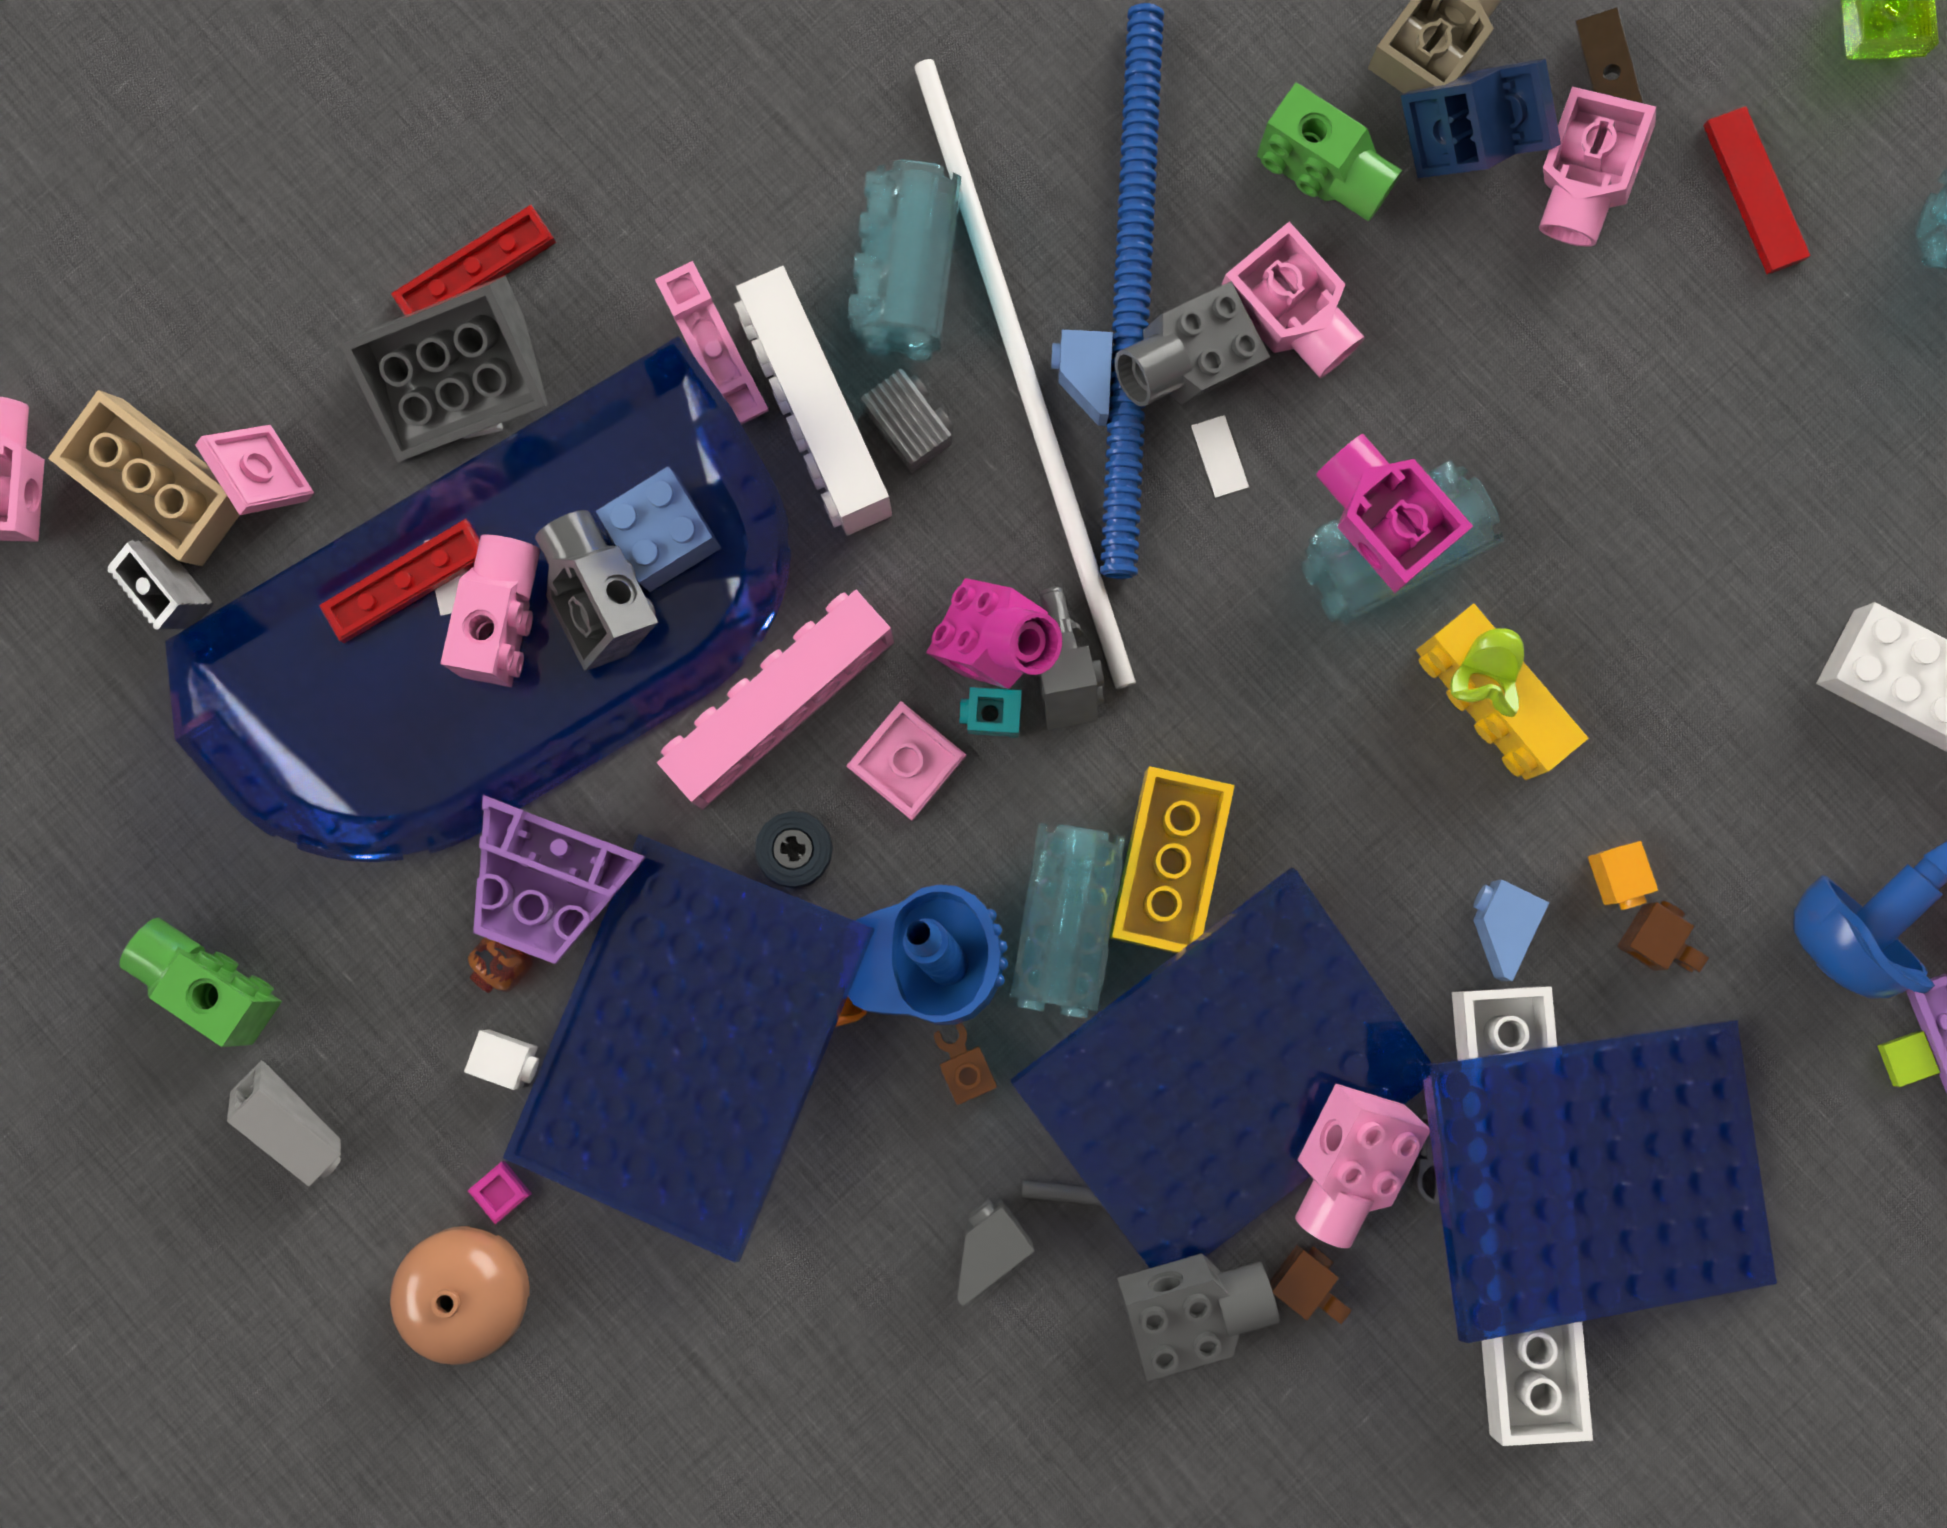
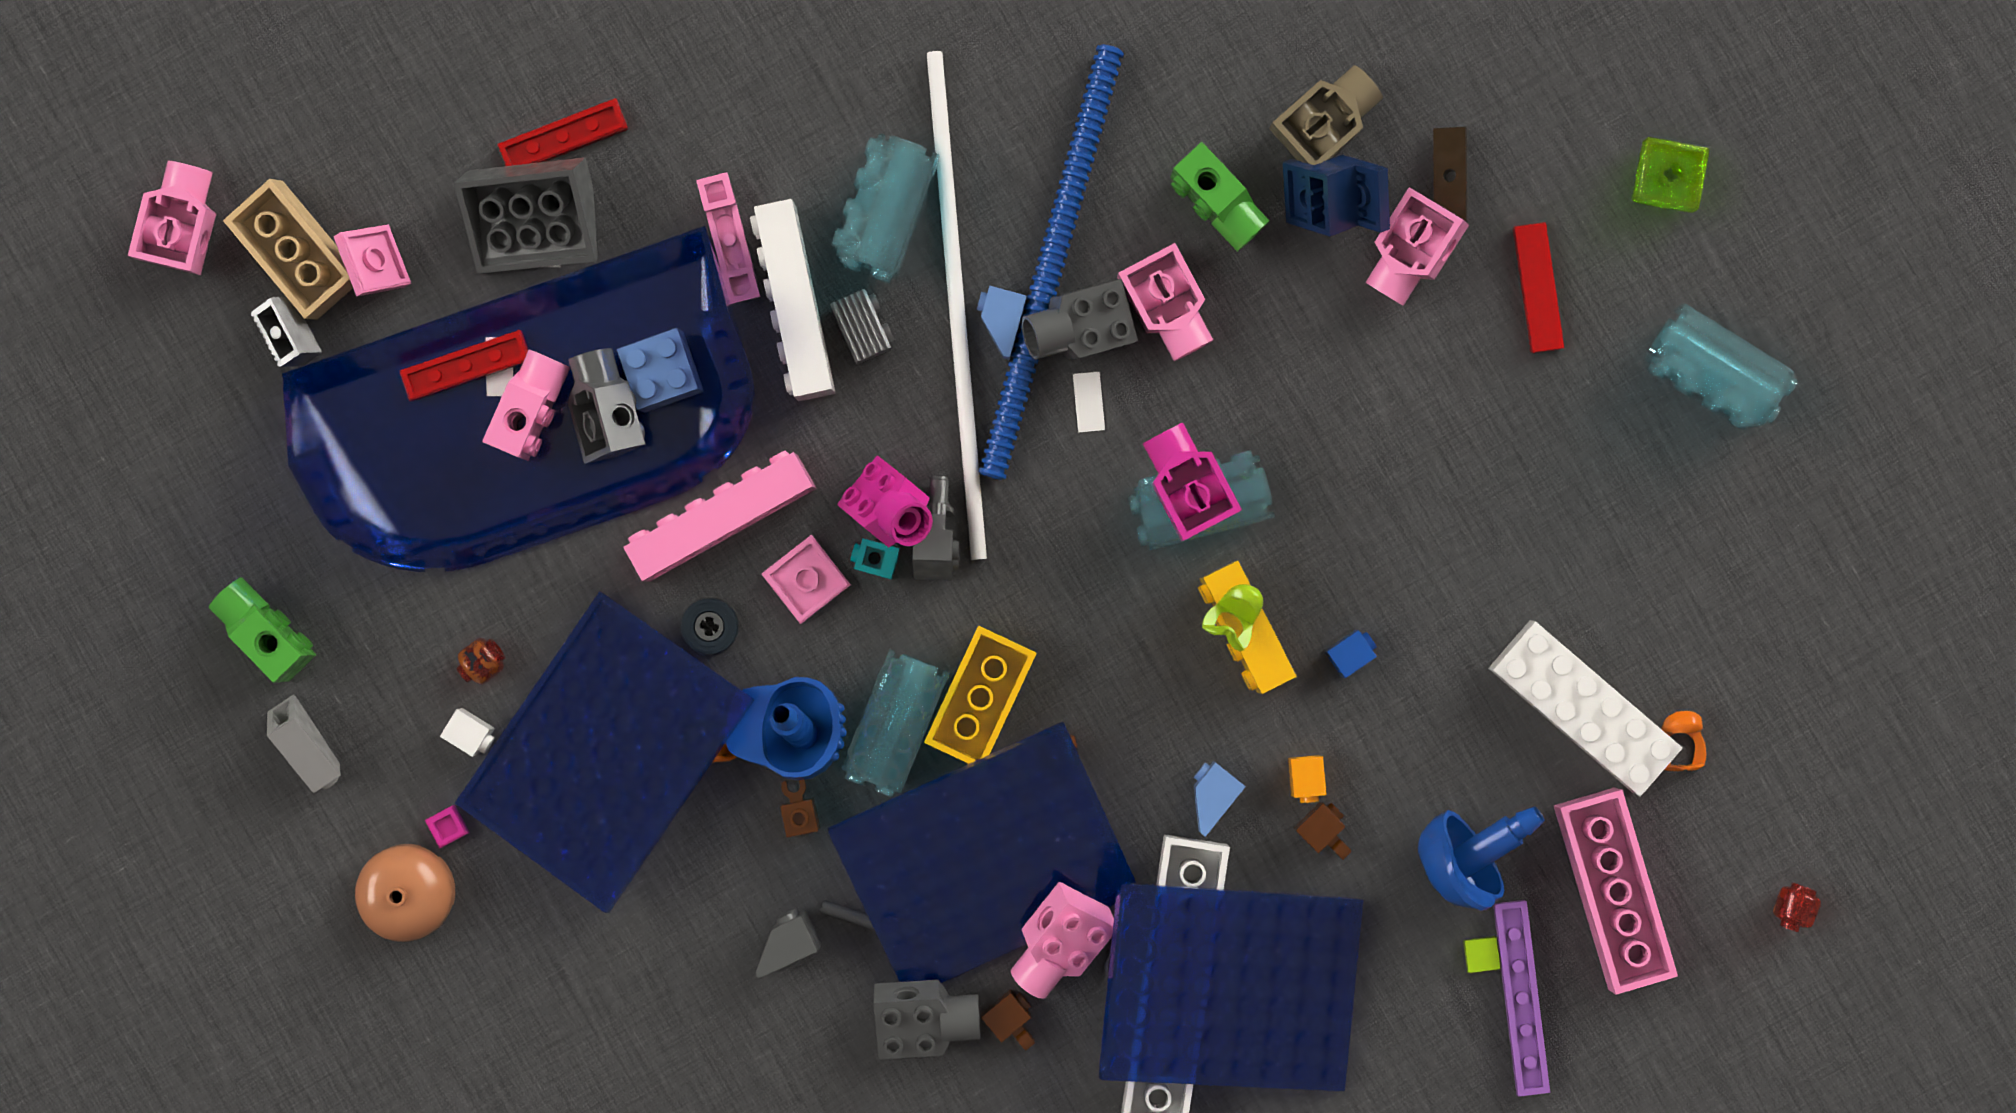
camera: 15 degrees right, 5 degrees up
medium lavender wedge [473,795,646,964] -> none
none -> blue brick [1324,630,1377,678]

